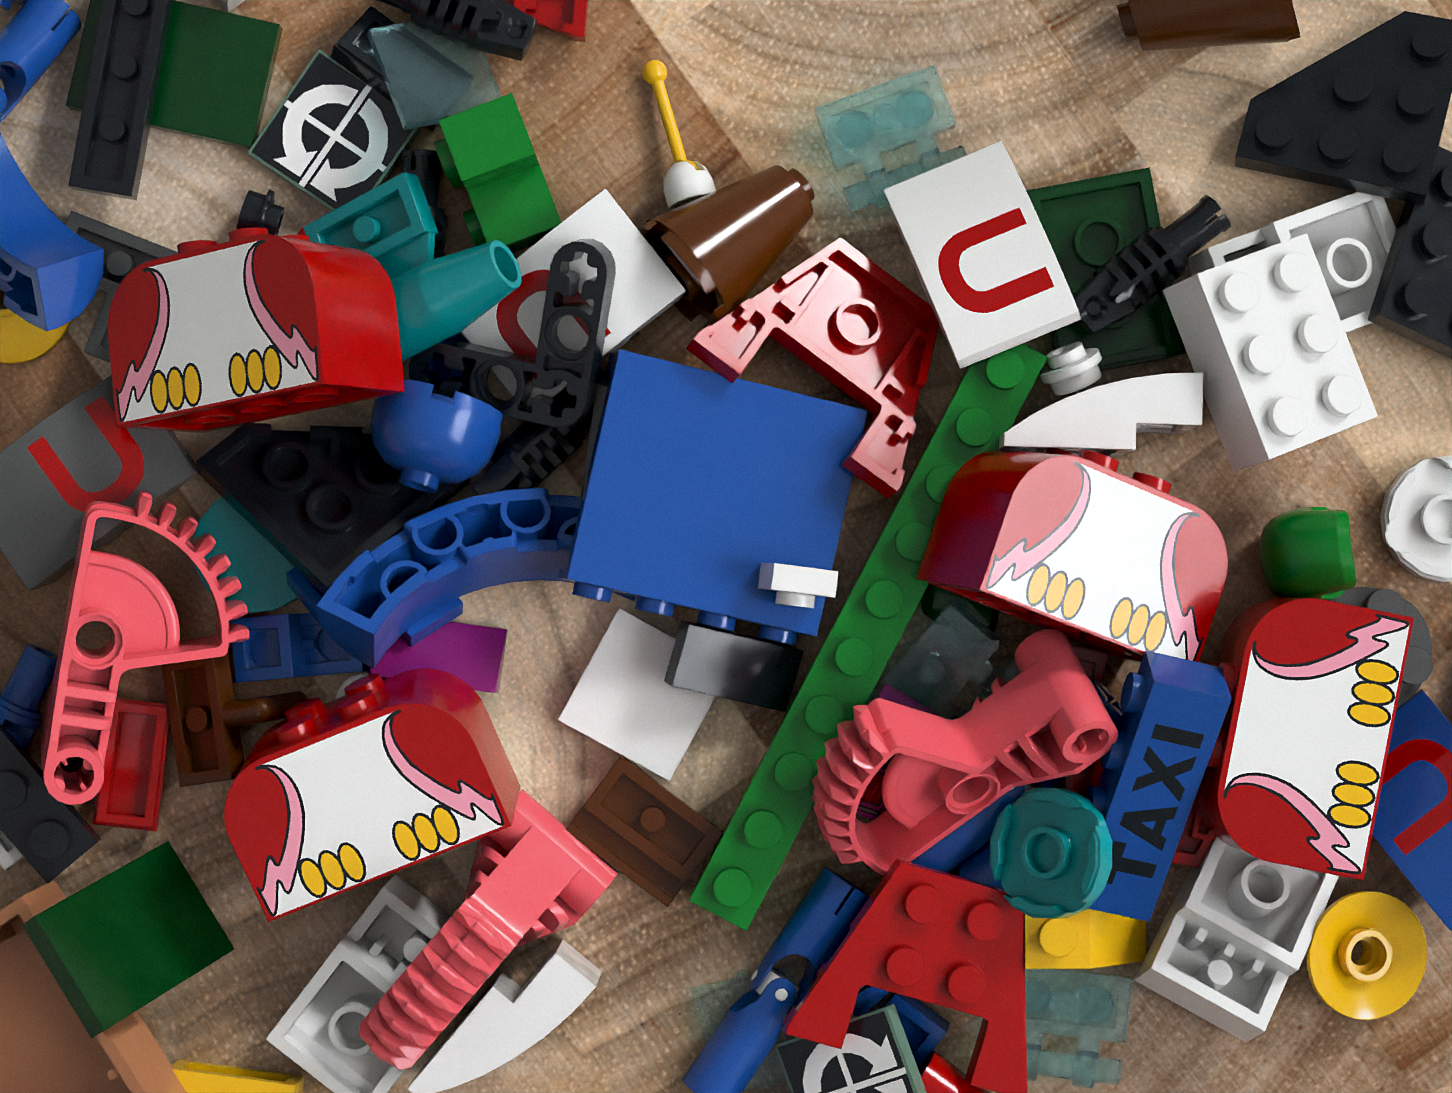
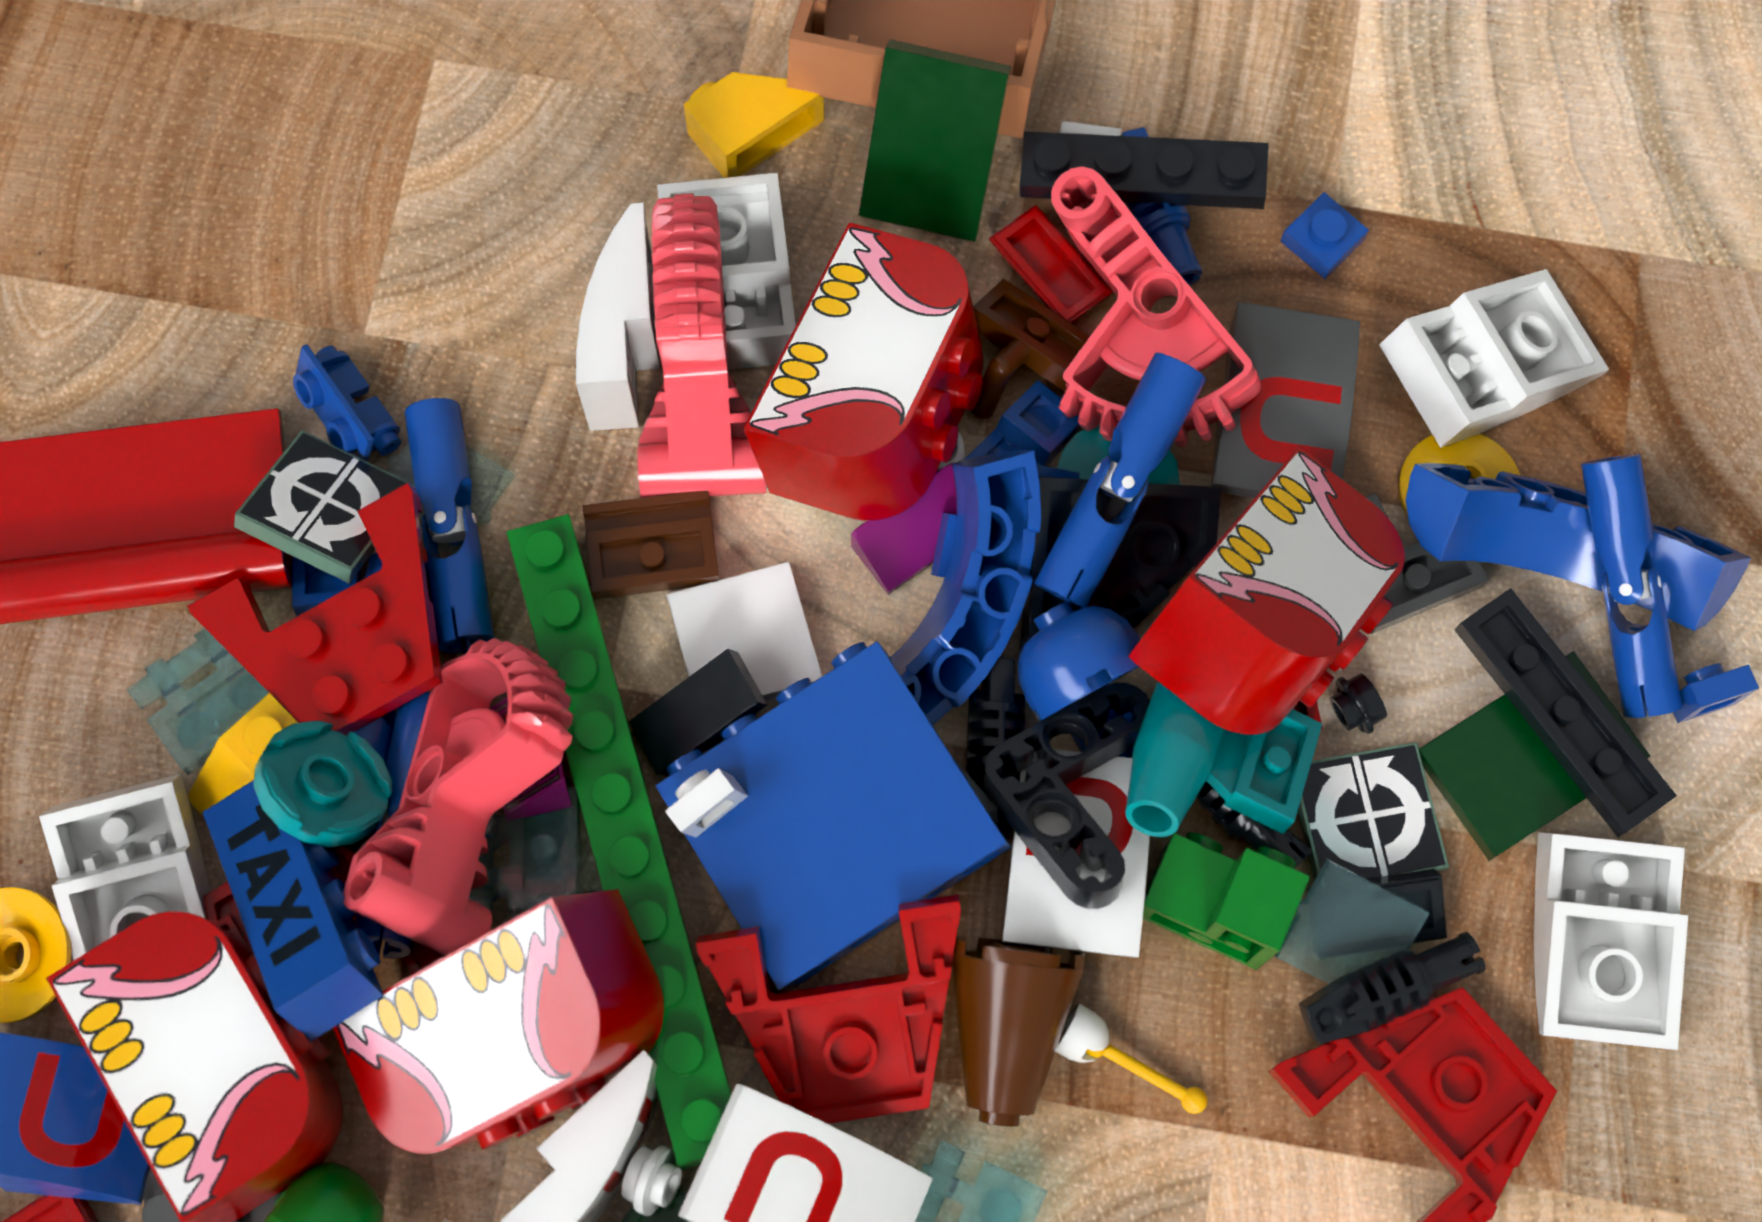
camera: 135 degrees right, 15 degrees down
none -> blue piece [1034,353,1207,609]

